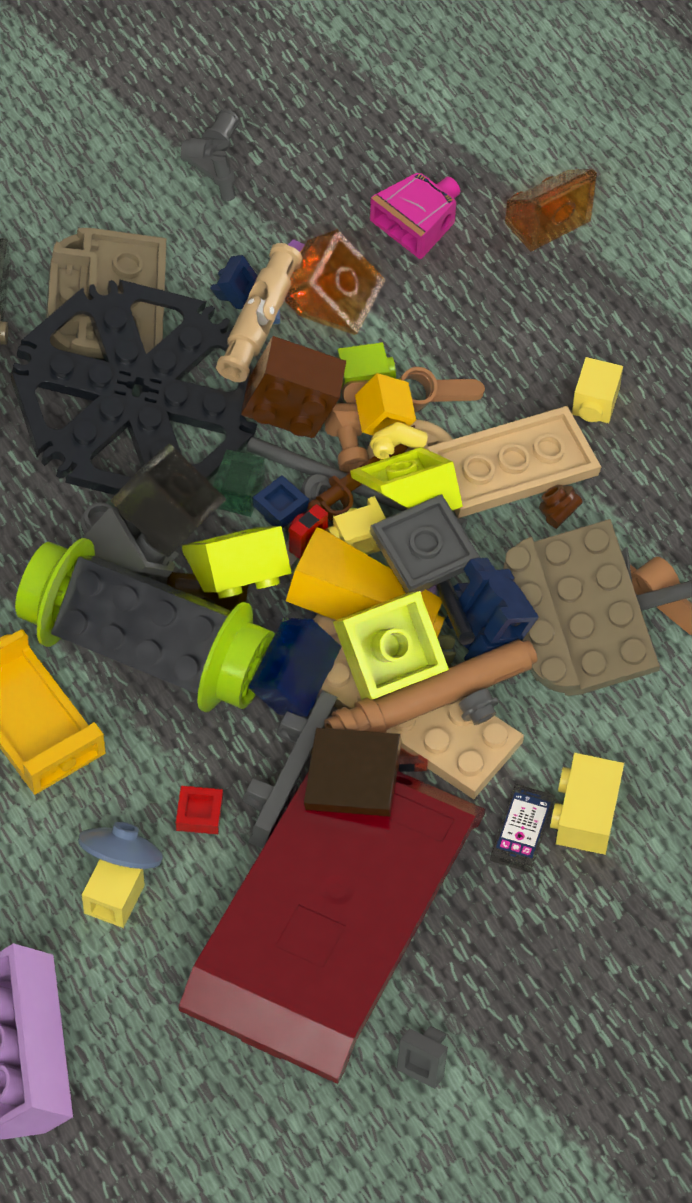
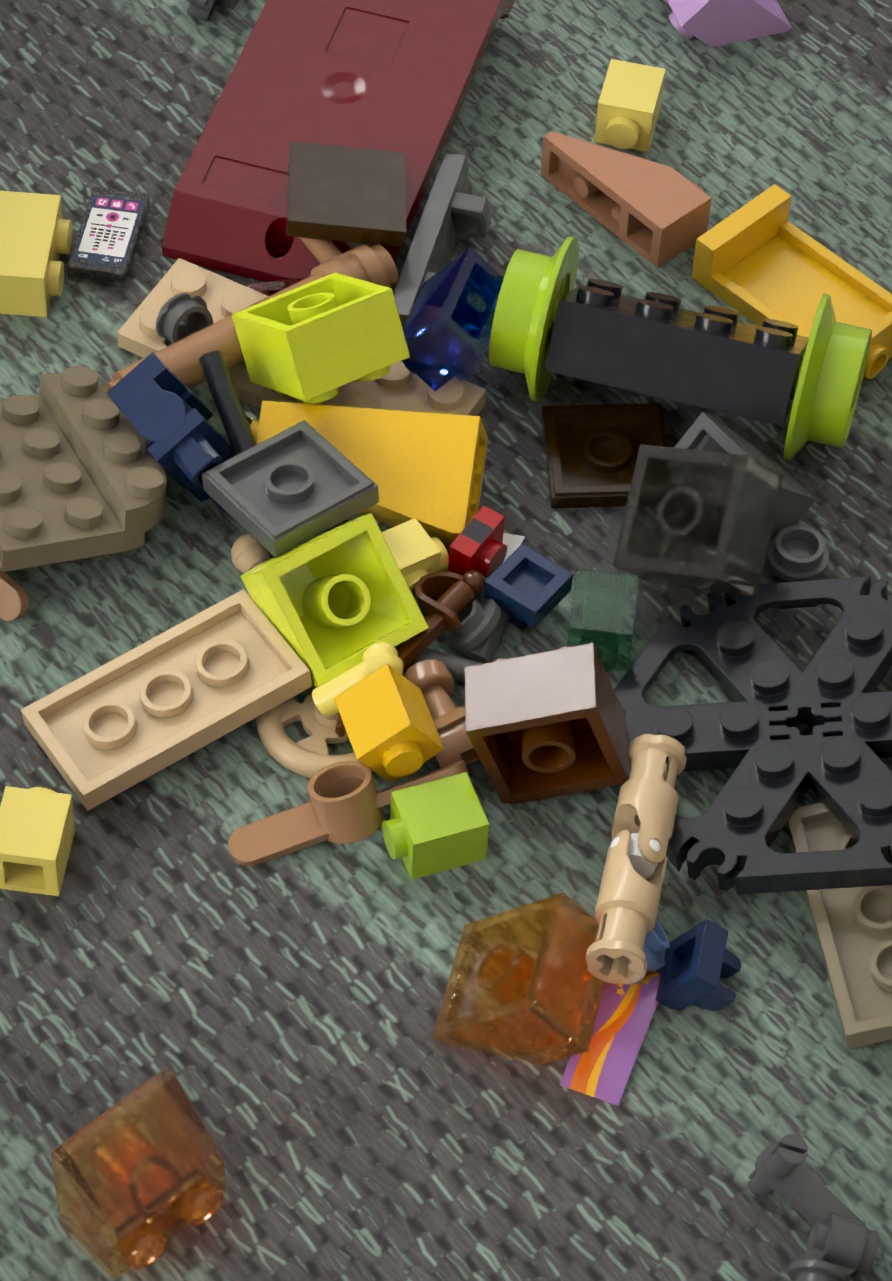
camera: 170 degrees right, 5 degrees down
sand blue dish [78,822,163,869] -> none
red plate [176,786,223,835] -> none
neon yellow slope [181,526,292,598] -> none
dark pink torso [370,173,460,259] -> none
reddish brown plate [539,485,583,529] -> none
none -> nougat slope [541,131,712,268]

